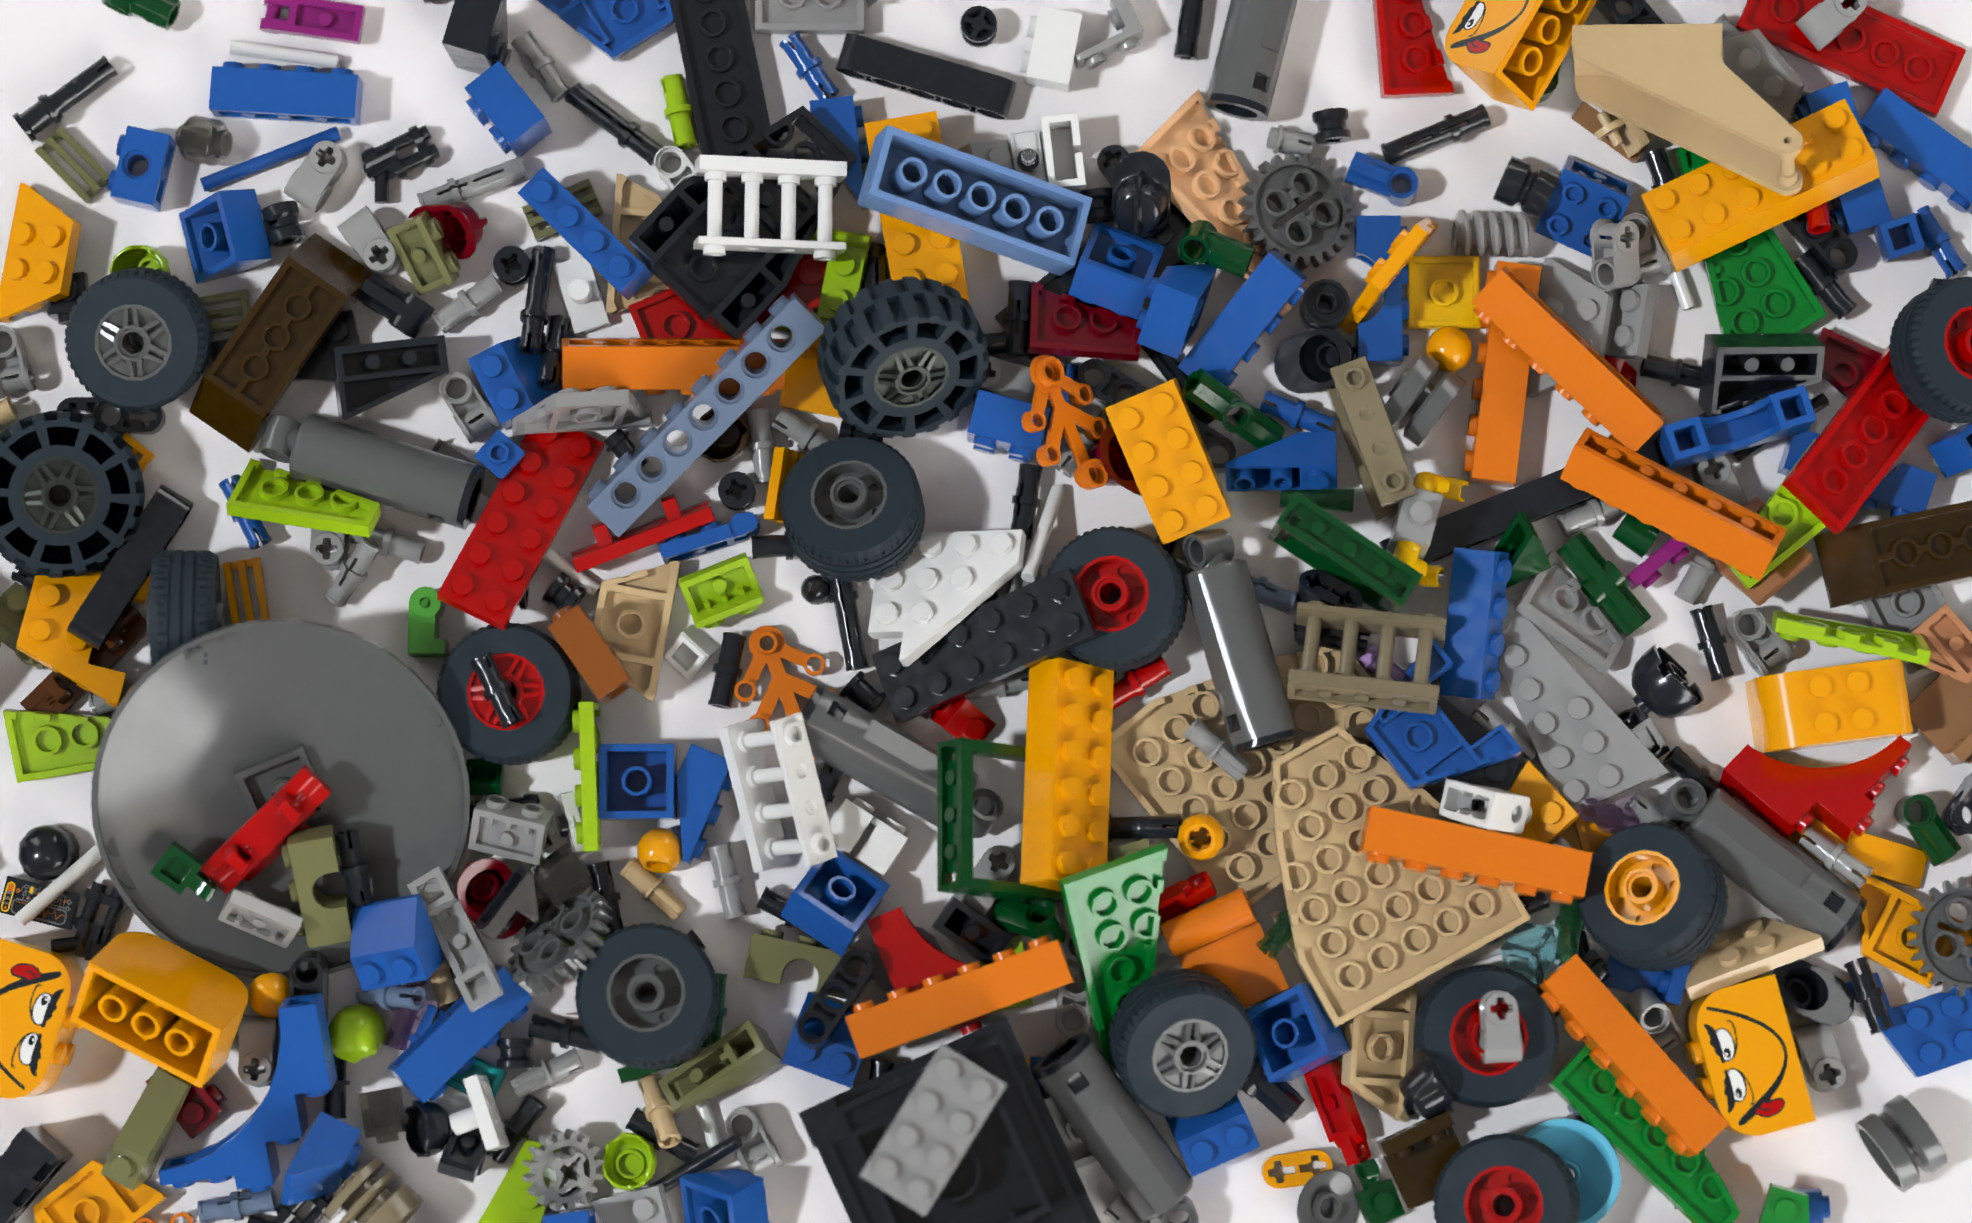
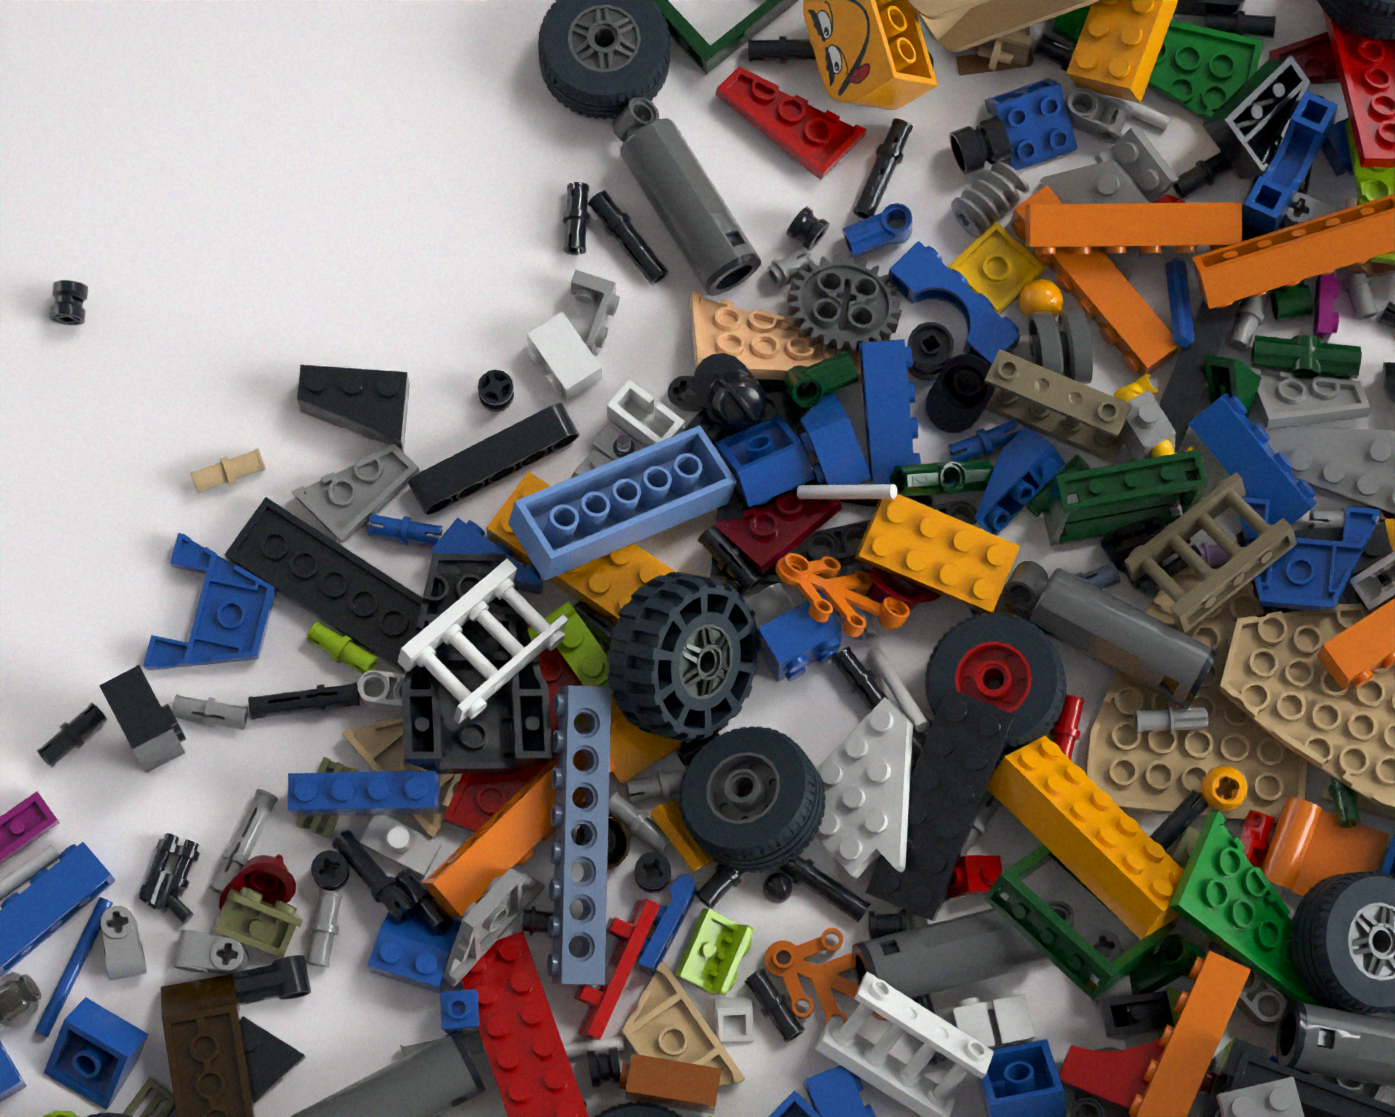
camera: 50 degrees left, 10 degrees down
black wheel [261,201,306,247] -> none
black wedge [330,335,449,422] -> none
light grey piece [439,371,501,444] -> none
blue brick [465,61,552,157] -> none
light orange wing [1339,217,1439,336] -> none
light grey piece [1590,218,1641,291] -> none
none -> white bar [797,484,897,499]
none -> blue axle [1165,258,1195,348]

